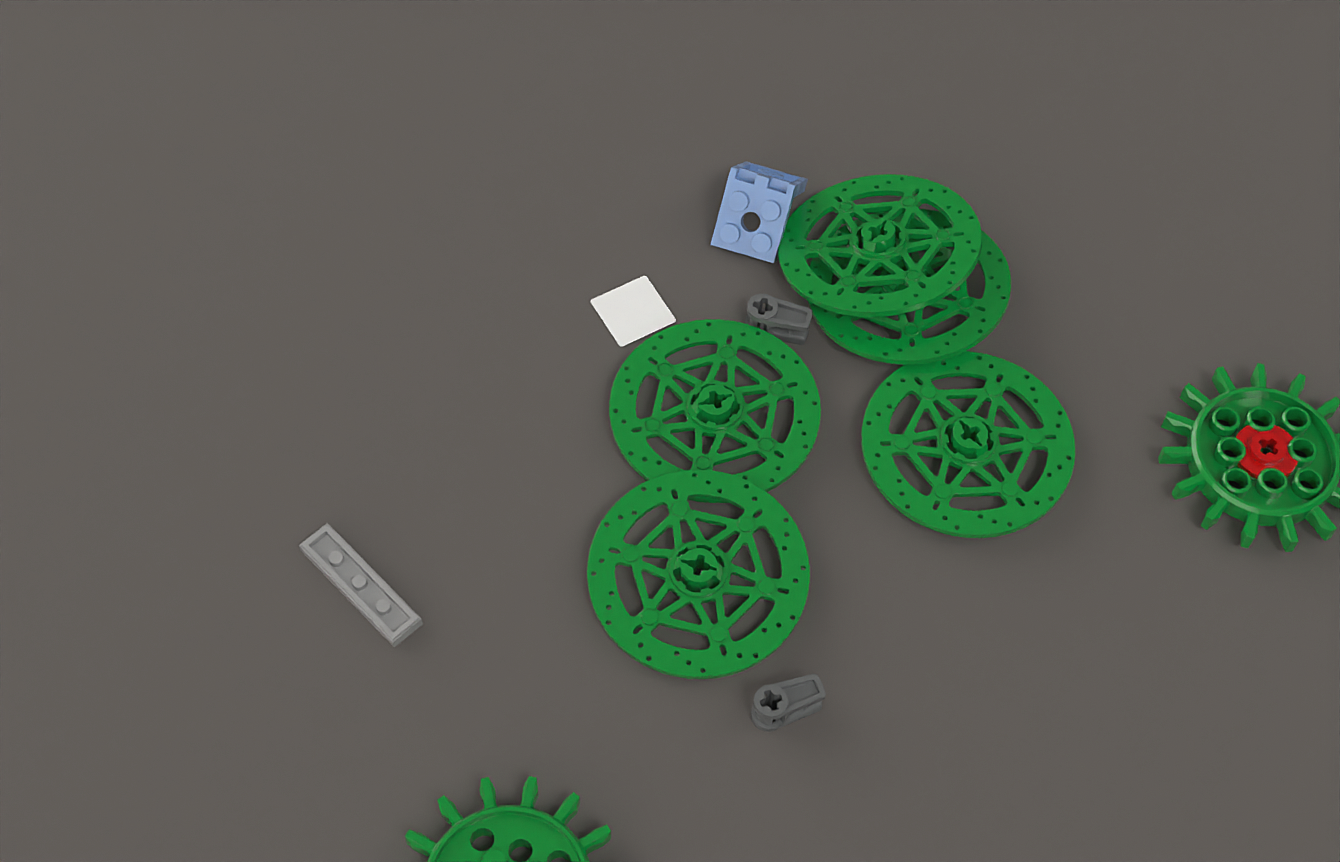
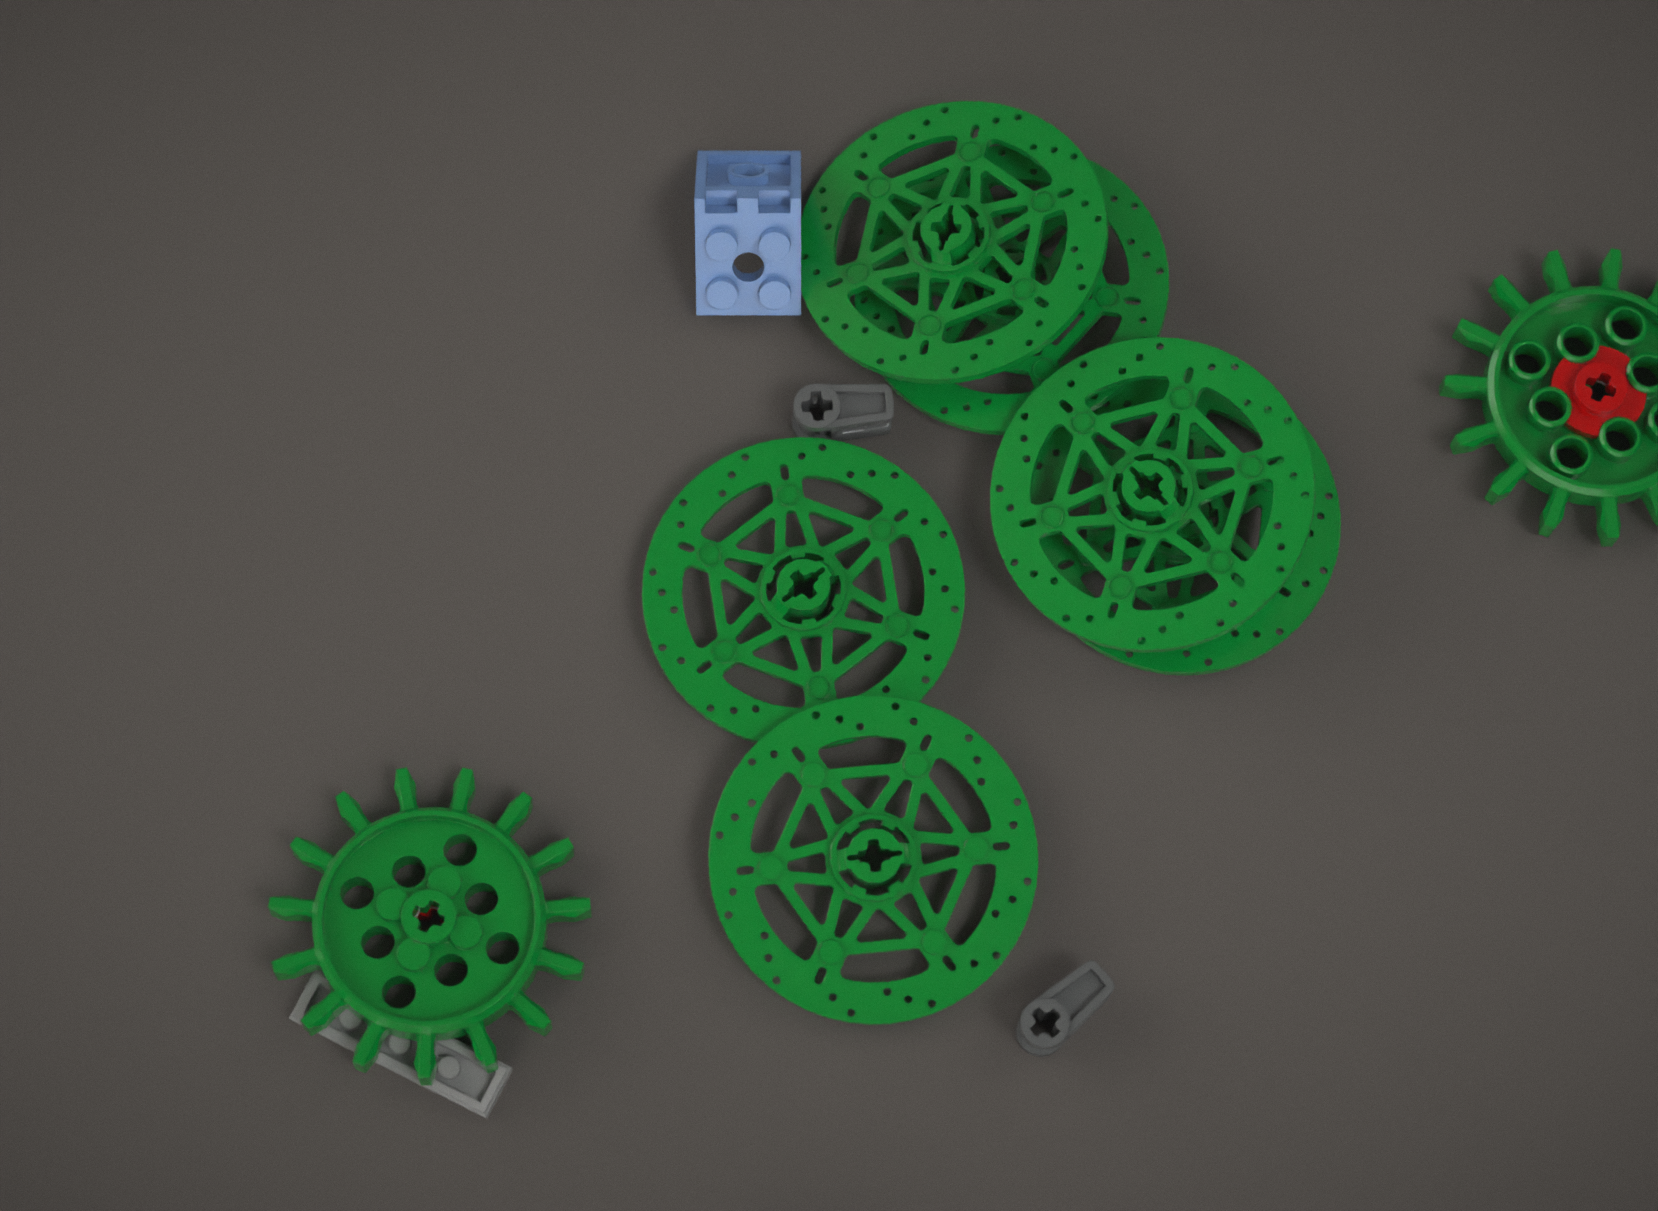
camera: 20 degrees left, 15 degrees up
white sticker [590,276,676,347] -> none
none -> green gear [268,767,592,1085]
none -> green piece [990,337,1316,653]

